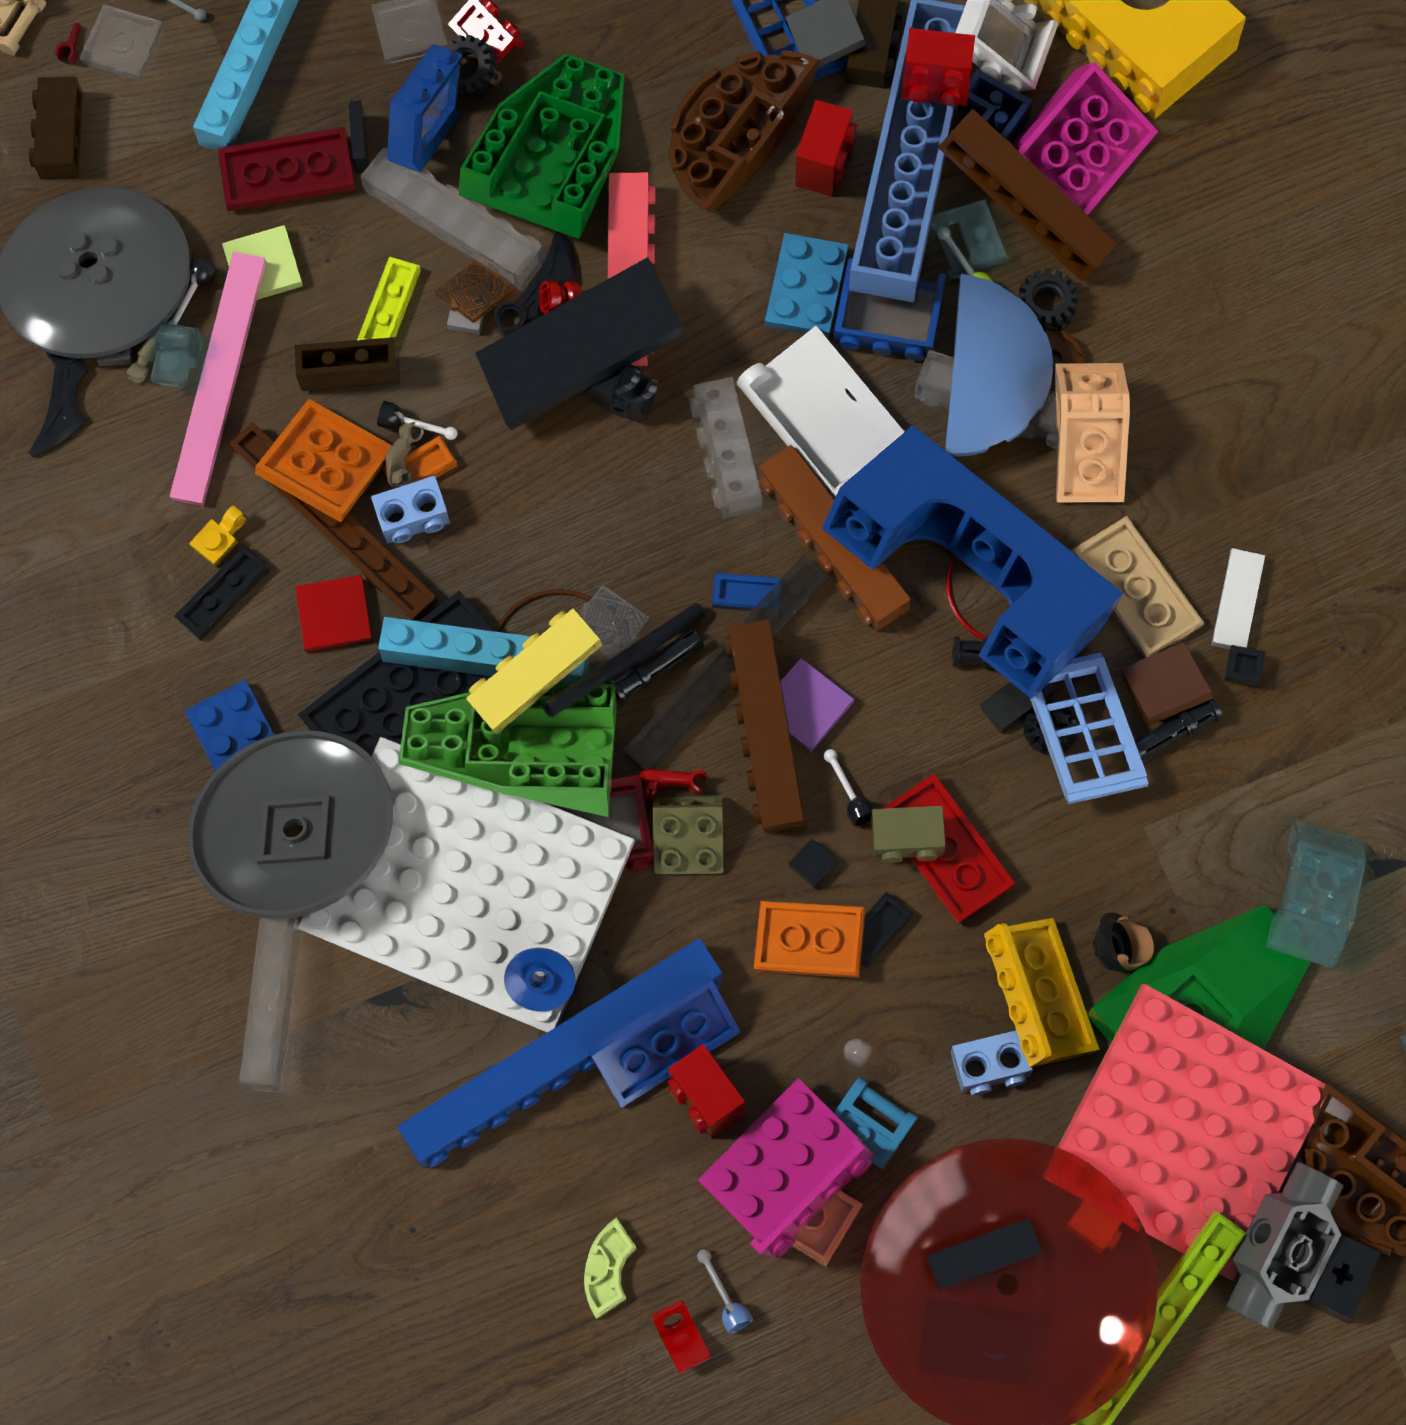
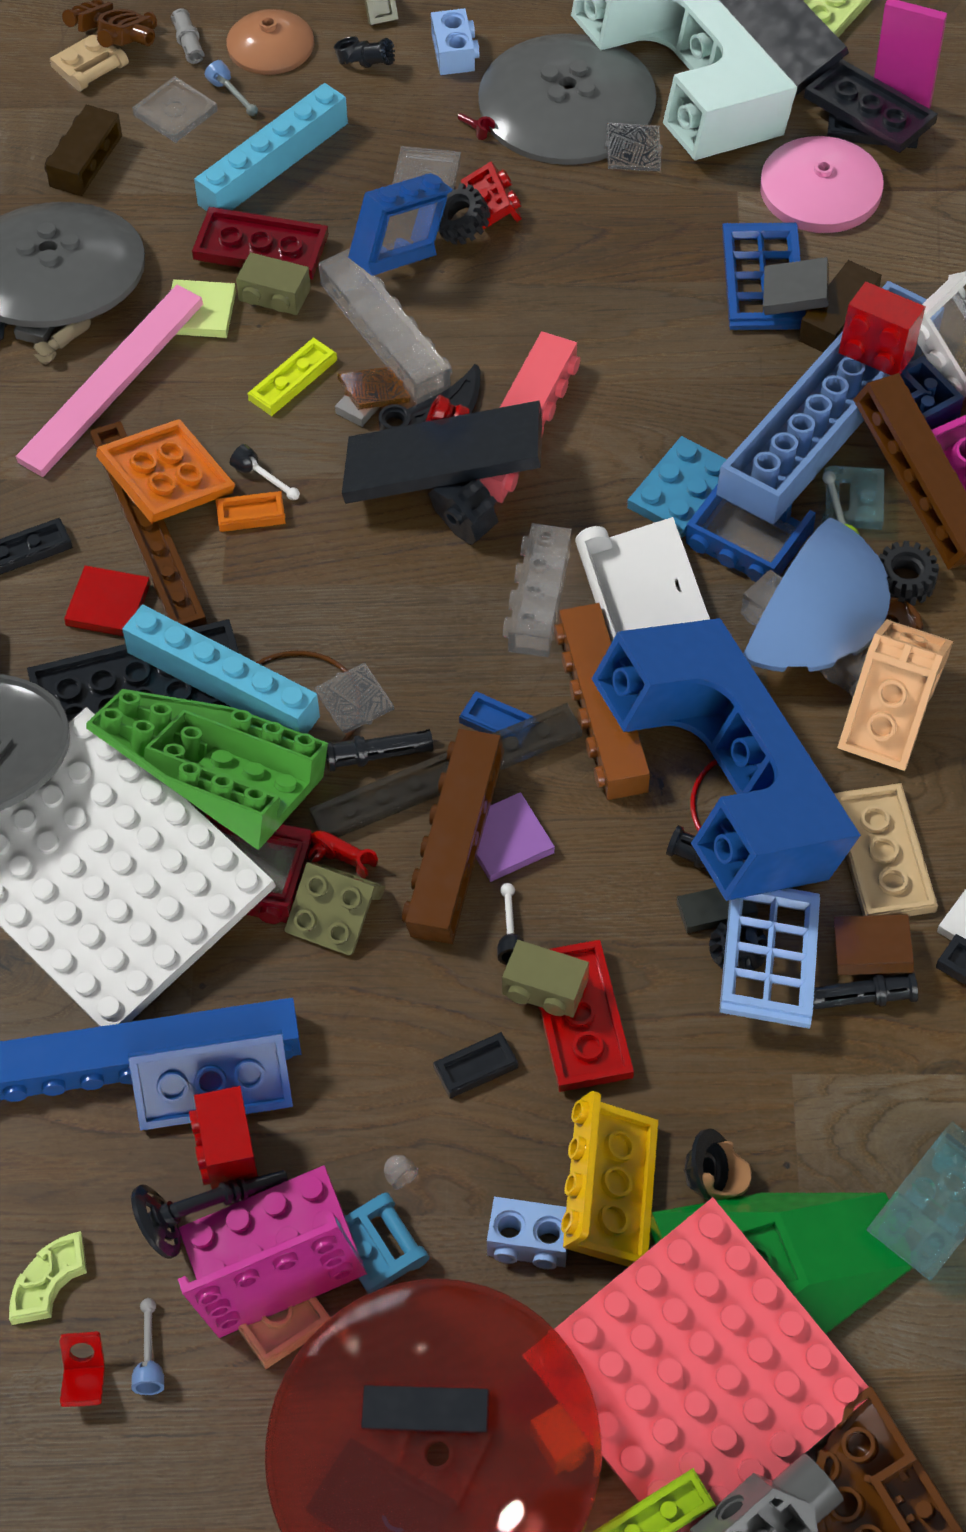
camera: 20 degrees right, 15 degrees down
dark red hand [55,23,82,64] -> none
clear light blue brick [150,323,203,388] -> none
hinge [165,258,217,333] -> none
yellow plate [189,505,247,568] -> none
dark brown brick [295,337,400,391] -> none
black tile [349,100,369,174] -> none
light blue brick [371,476,450,544] -> none
dark tan arm [385,422,424,488] -> none
green wedge [459,53,624,239] -> none
light yellow brick [466,608,602,735] -> none
blue dish [504,947,575,1011] -> none
black piece [542,603,705,717] -> none
reddish brown brick [668,50,820,213] -> none
orange tile [753,901,865,978] -> none
black tile [789,839,838,889] -> none
red brick [795,100,857,197] -> none
none -> black dish [131,1170,288,1259]
none -> olive brick [236,252,311,315]

